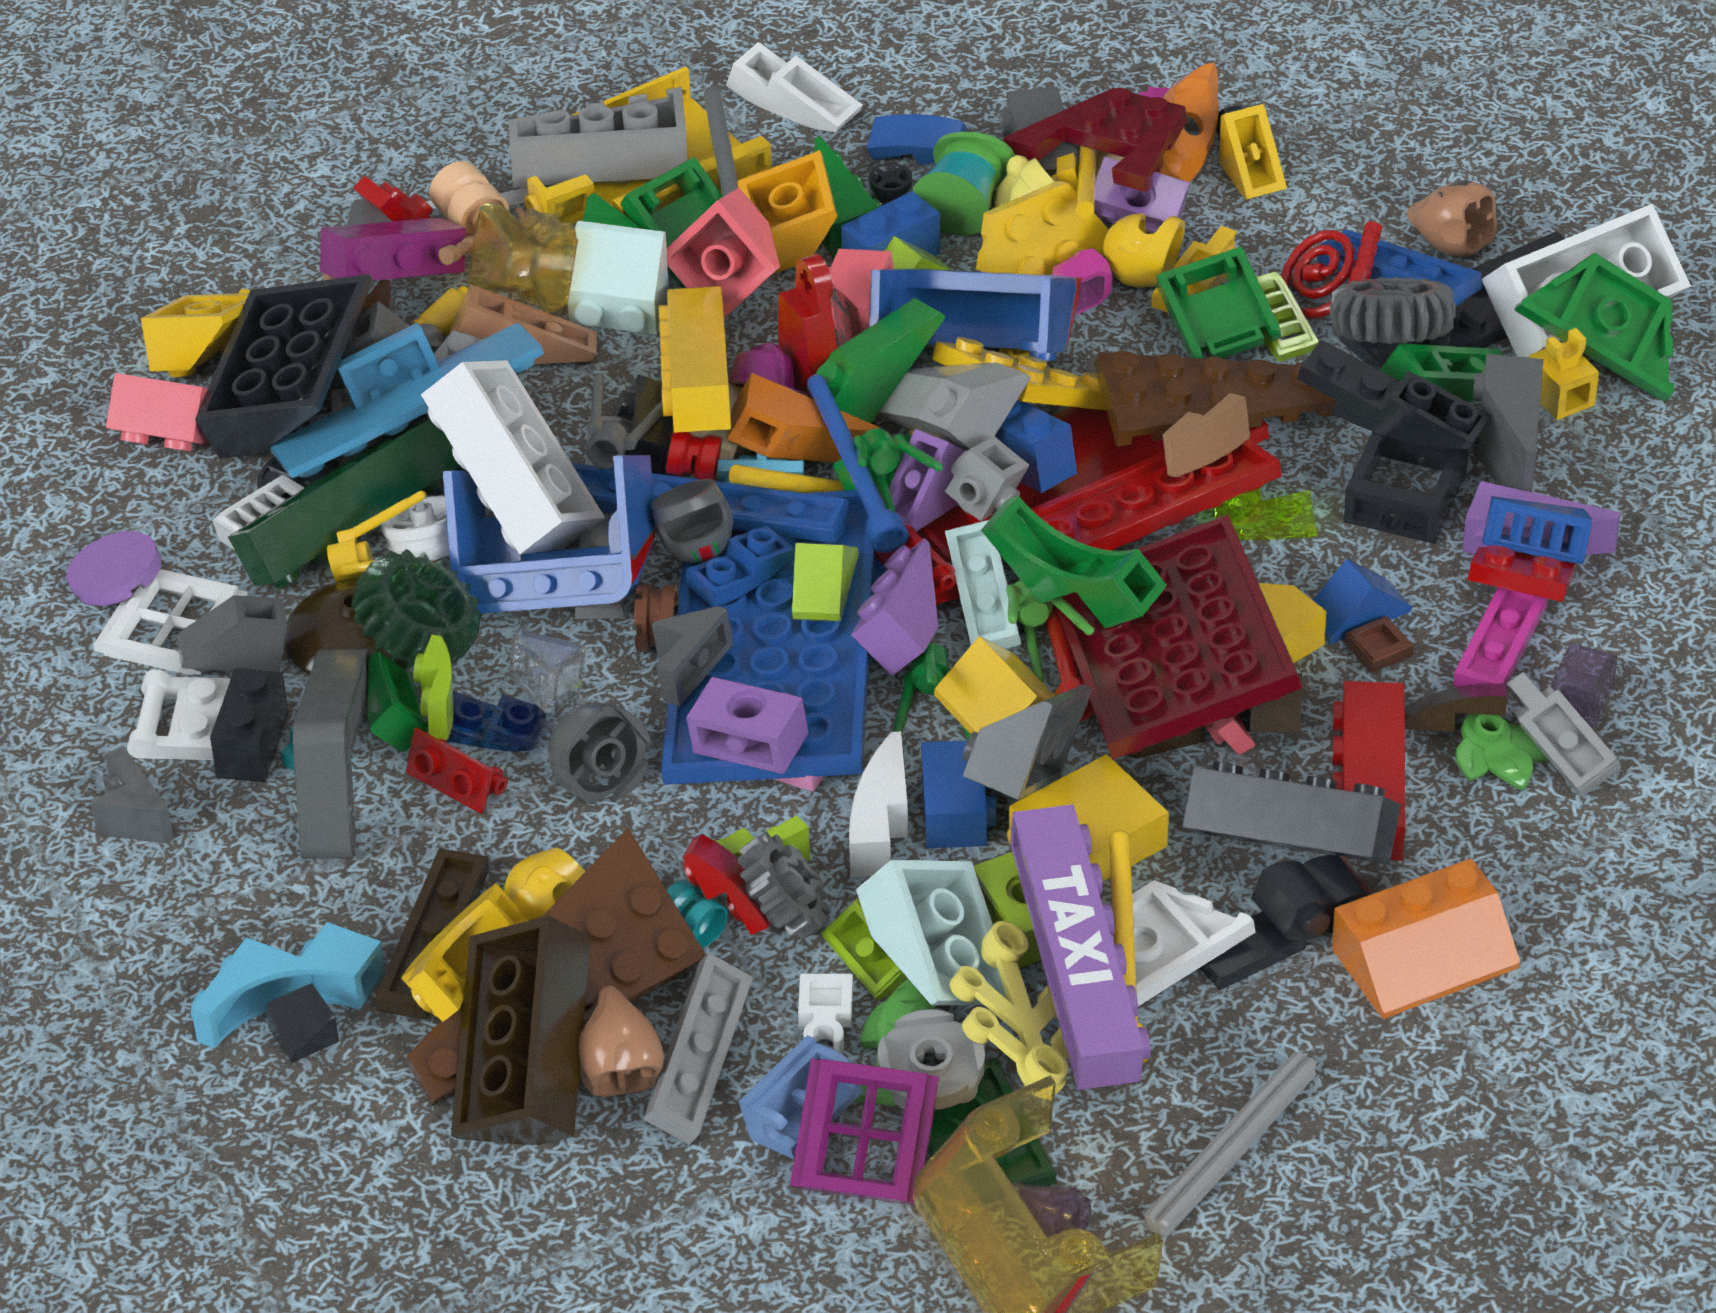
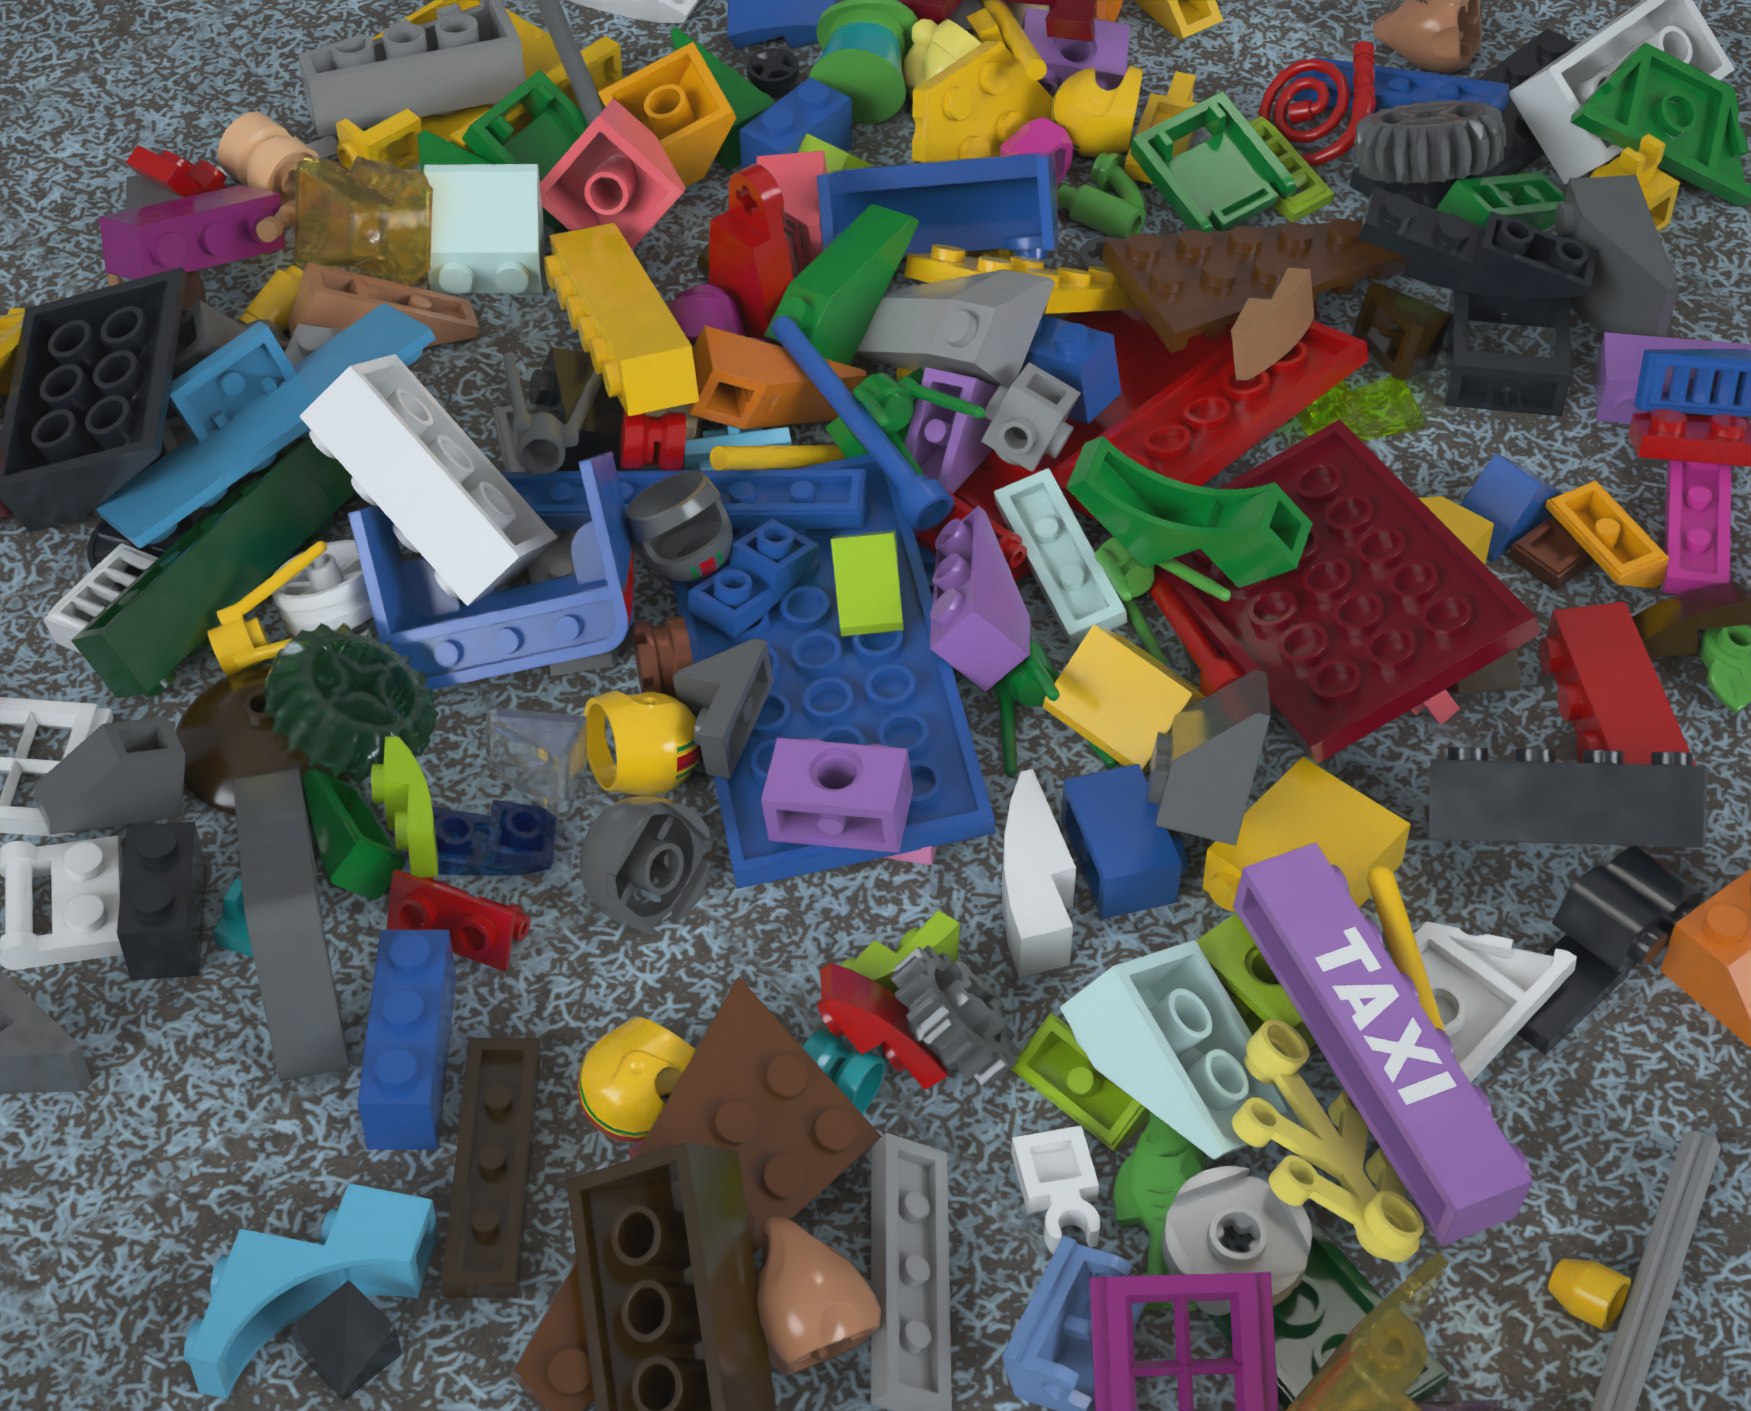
camera: 15 degrees left, 5 degrees up
yellow arch [401,883,529,1022] -> none
none -> blue brick [358,930,457,1150]
none -> yellow helmet [583,691,701,796]
none -> bright green plant [1057,153,1146,239]
none -> dark brown slope [1352,282,1452,380]
none -> light orange slope [1545,480,1669,588]
none -> yellow hose [1548,1258,1631,1331]

